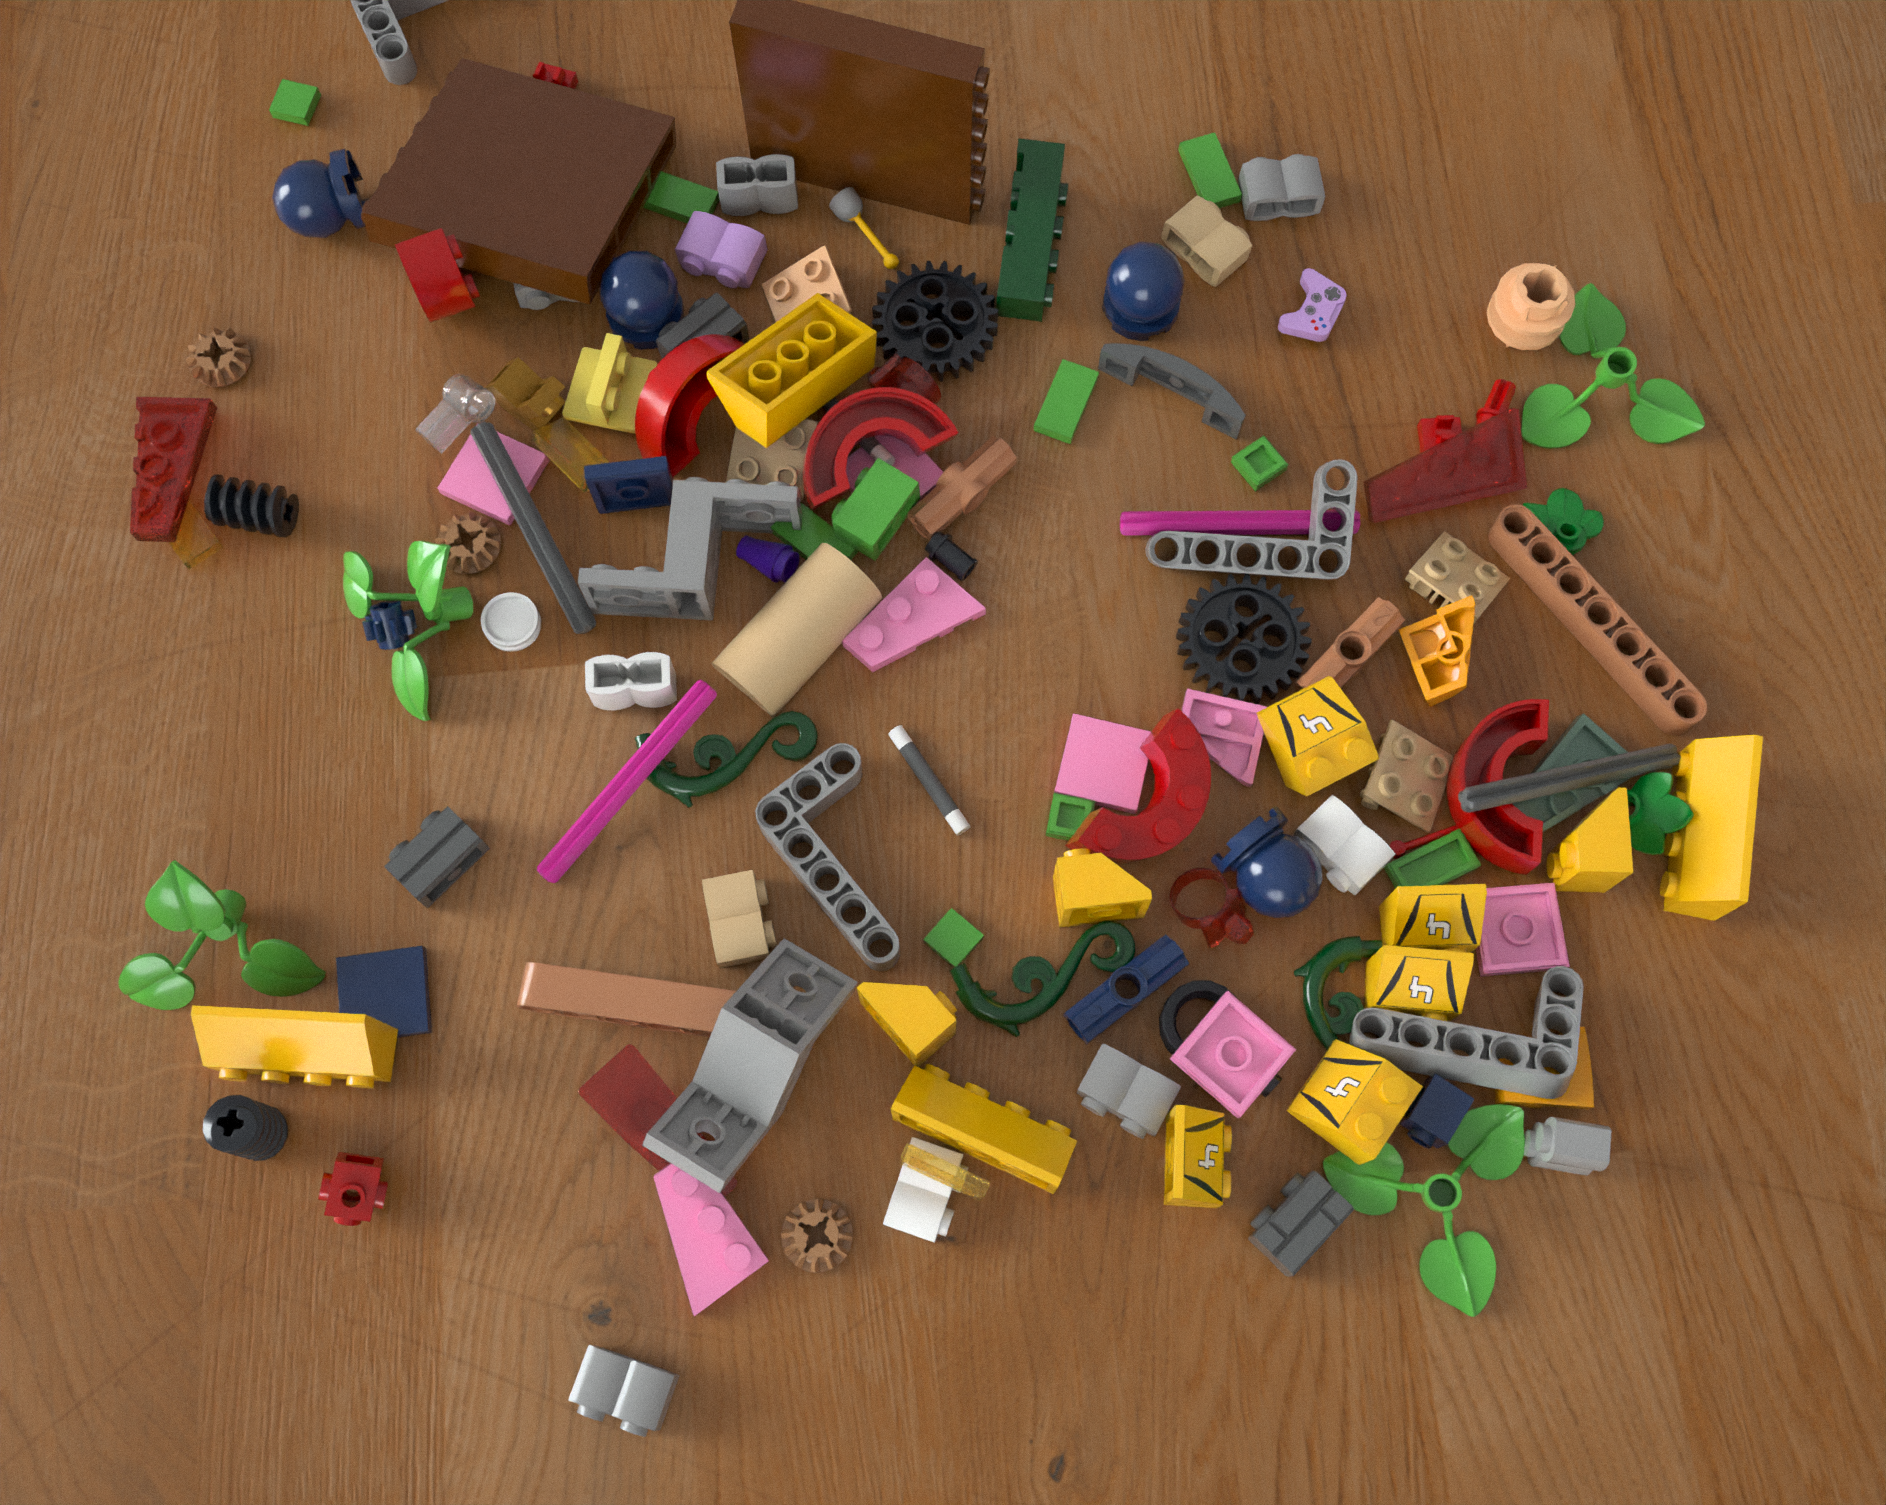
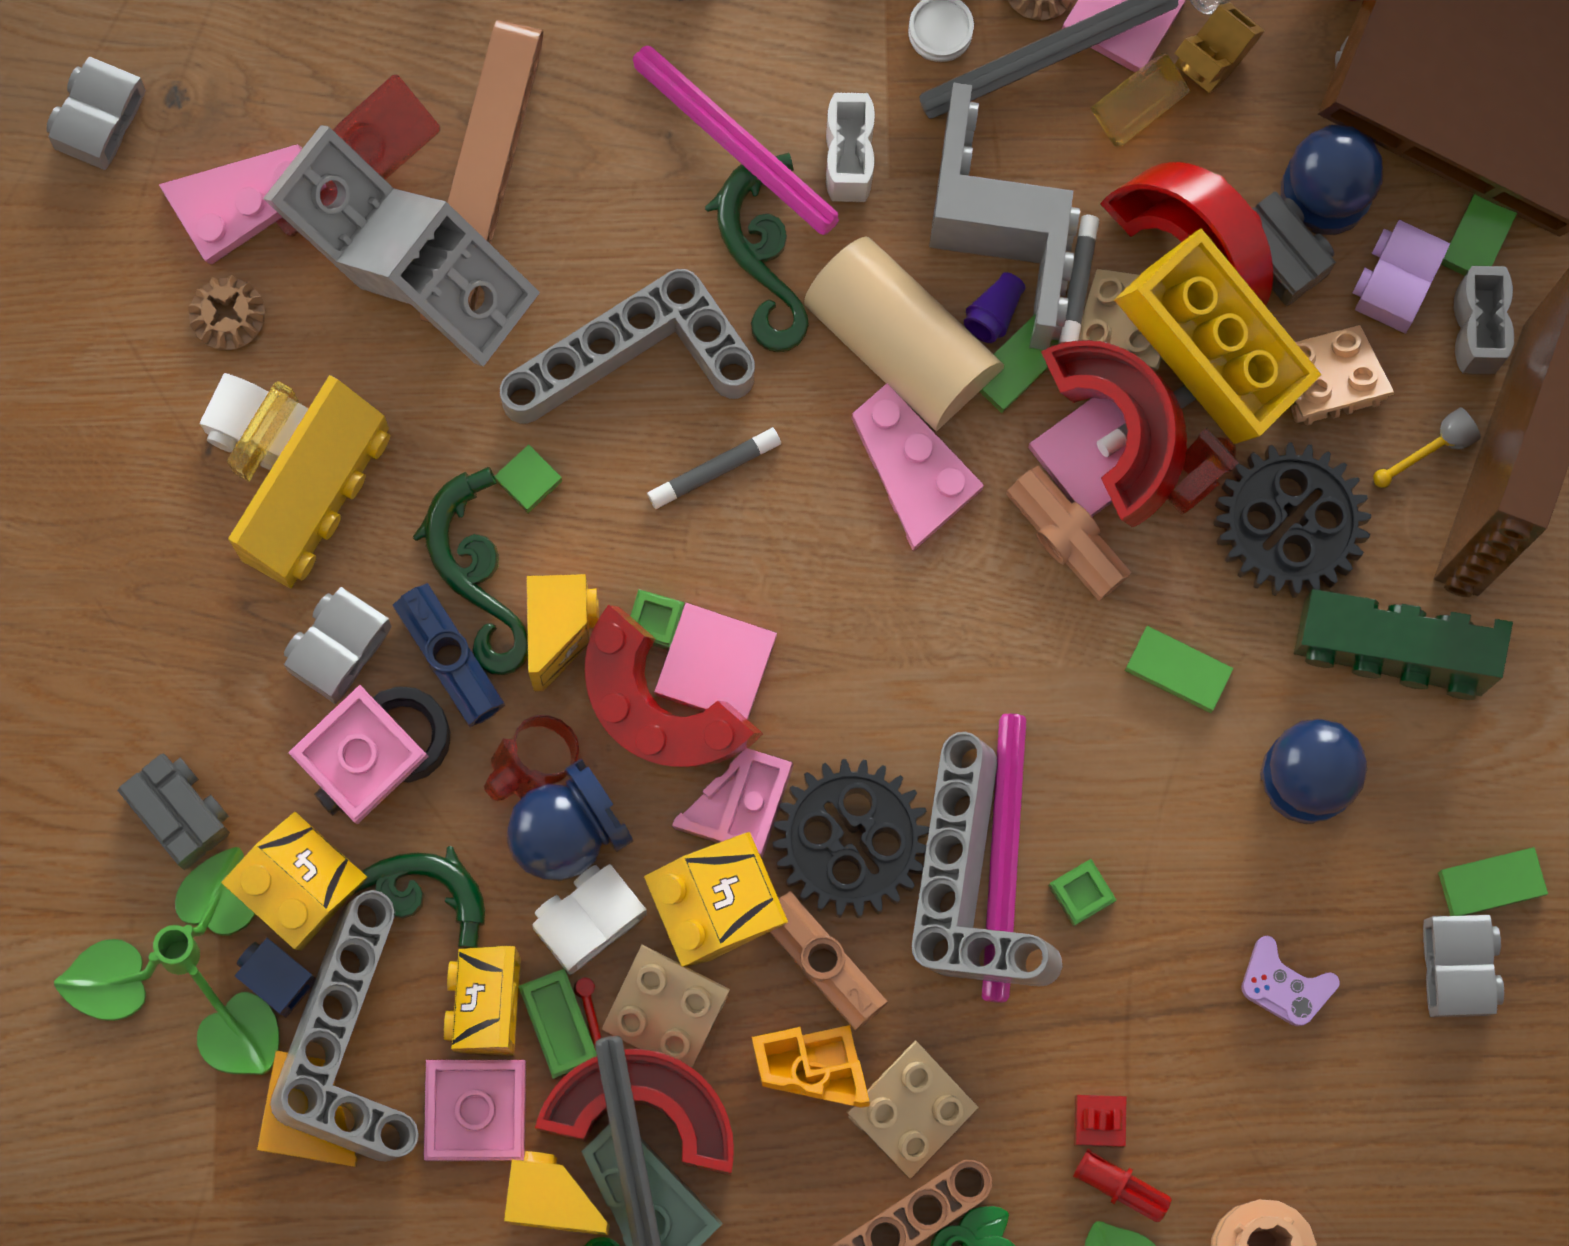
camera: 90 degrees right, 5 degrees up
light yellow bracket [562,333,658,434] -> none
dark blue tile [584,456,673,514] -> none
tan brick [702,870,777,968] -> none
bright green brick [831,458,920,561] -> none
yellow slope [857,982,957,1067] -> none
black pin [925,531,978,581] -> none
dark grey slope [1098,343,1246,439] -> none
tan brick [1161,195,1252,287] -> none
yellow slope [1164,1105,1232,1208] -> none
clear red wing [1363,408,1527,523] -> none
yellow slope [1364,945,1474,1021] -> none
light grey brick [1524,1117,1612,1176] -> none

